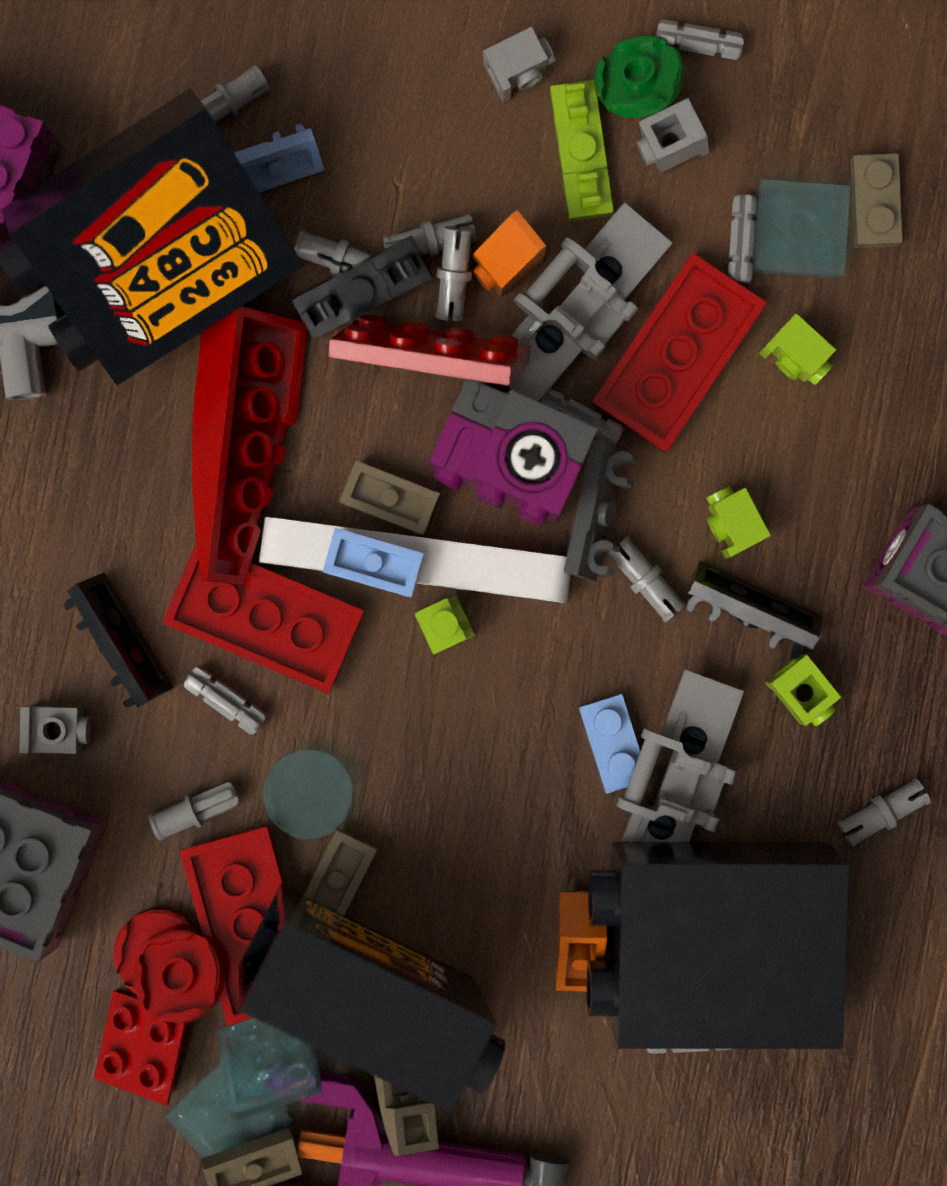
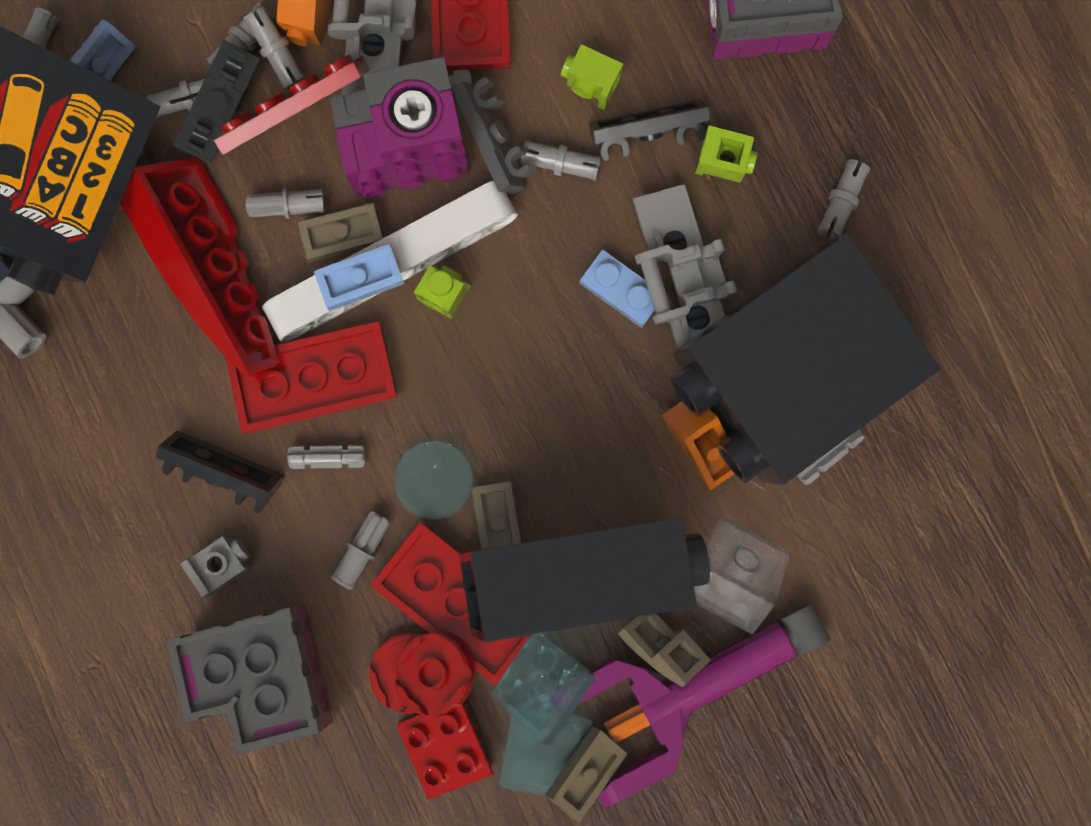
camera: 30 degrees left, 5 degrees down
none -> light grey axle [245,188,325,219]
none -> clear slope [694,516,791,635]

